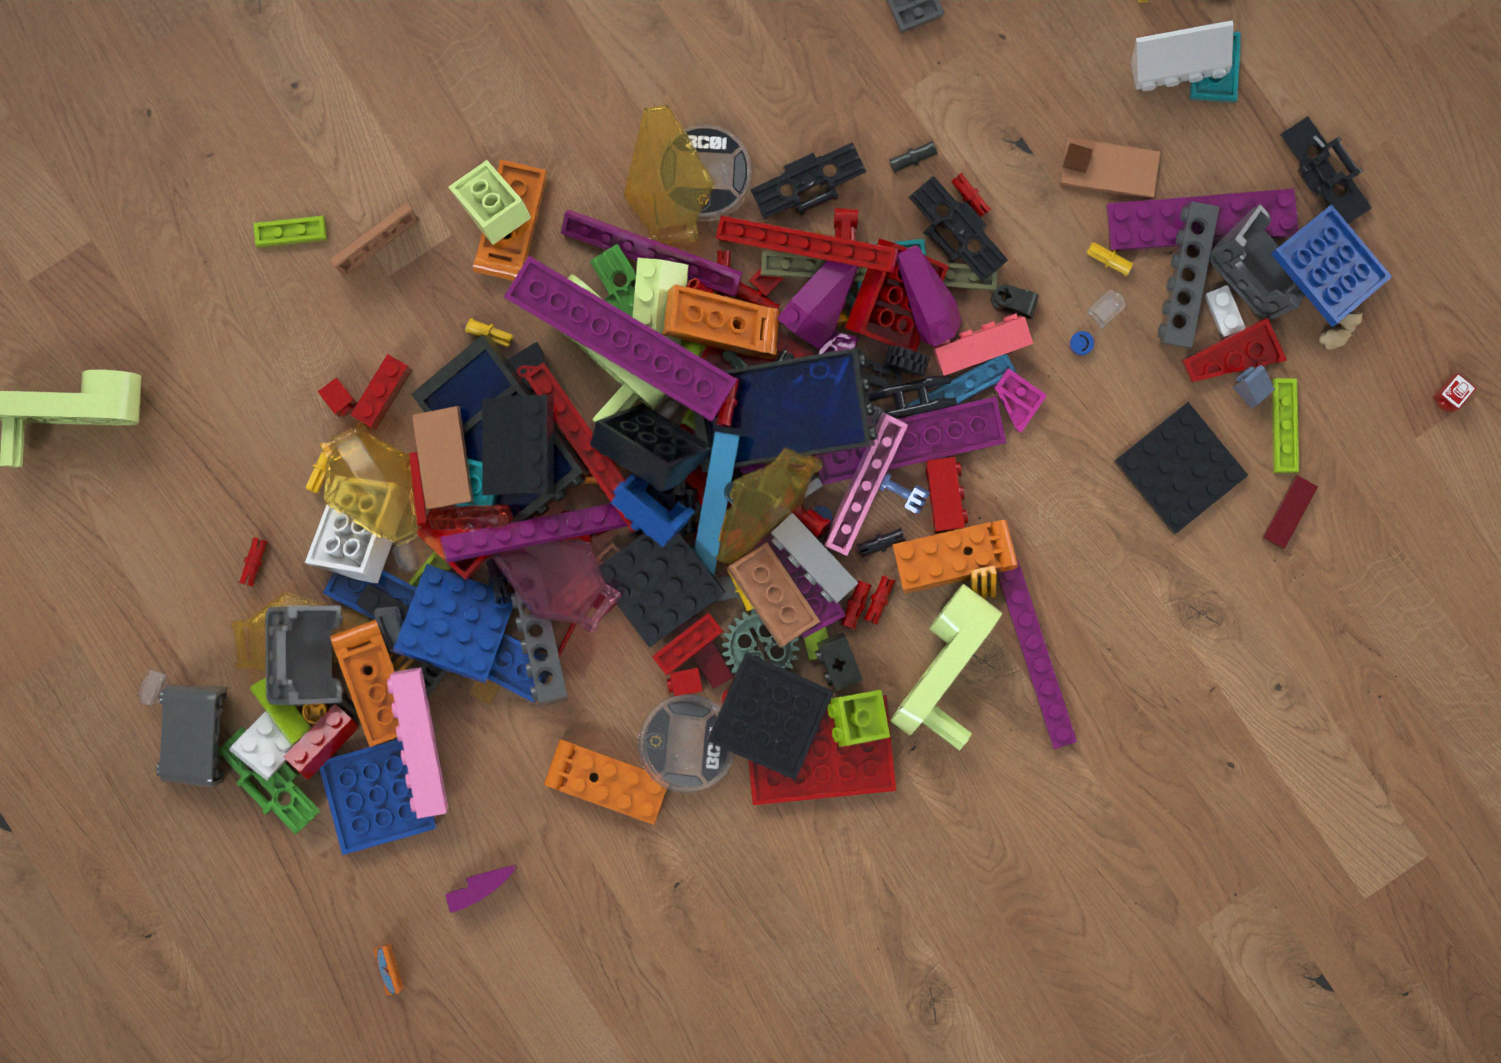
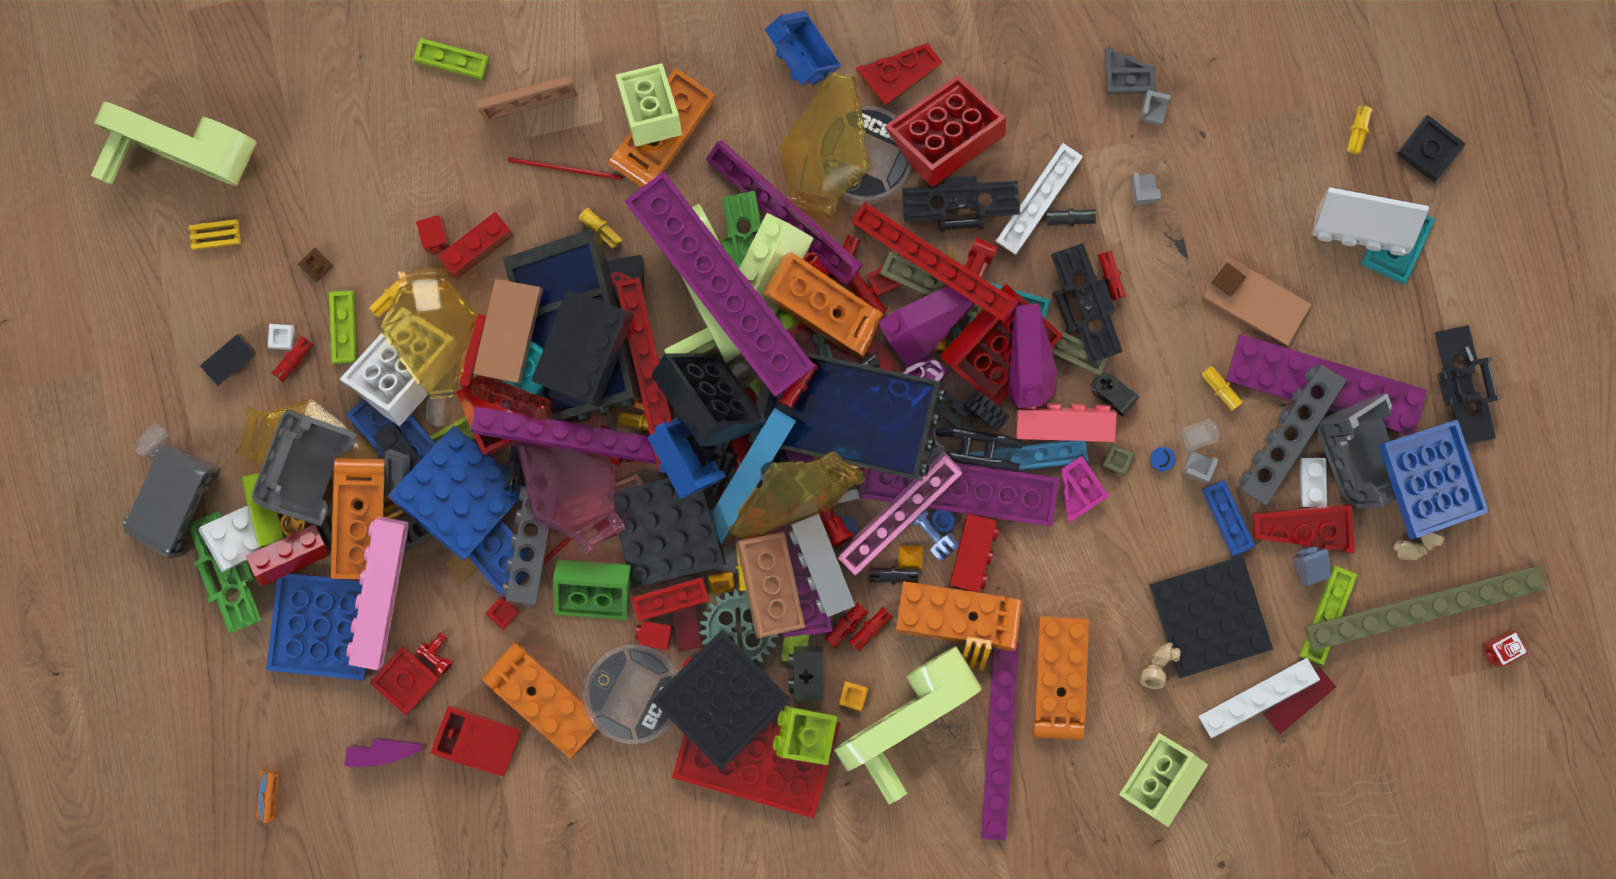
camera: 25 degrees right, 0 degrees up
none -> yellow tile [189,219,241,250]
none -> black hinge [200,334,256,386]
none -> white tile [268,324,296,350]
none -> reddish brown tile [298,247,334,282]
none -> lime tile [329,290,358,364]
none -> red plate [369,646,440,716]
none -> red piece [415,632,453,677]
none -> red slope [430,705,522,777]
none -> red tile [485,596,520,630]
none -> red piece [508,157,622,180]
none -> bright green slope [553,559,631,620]
none -> yellow axle [618,412,649,432]
none -> light orange slope [708,571,736,594]
none -> blue piece [764,11,842,85]
none -> light orange tile [839,681,869,711]
none -> red wing [856,43,942,107]
none -> red slope [885,75,1006,187]
none -> light orange slope [898,545,923,571]
none -> blue tile [930,510,955,533]
none -> white plate [995,143,1083,256]
none -> orange hinge [1033,617,1089,740]
none -> olive tile [1102,444,1134,476]
none -> yellowish green slope [1119,733,1208,827]
none -> light grey panel [1130,172,1161,206]
none -> light grey panel [1138,90,1171,125]
none -> tan arm [1140,643,1181,689]
none -> light grey panel [1182,451,1218,484]
none -> white plate [1198,658,1320,739]
none -> blue tile [1201,480,1256,557]
none -> olive plate [1304,566,1546,650]

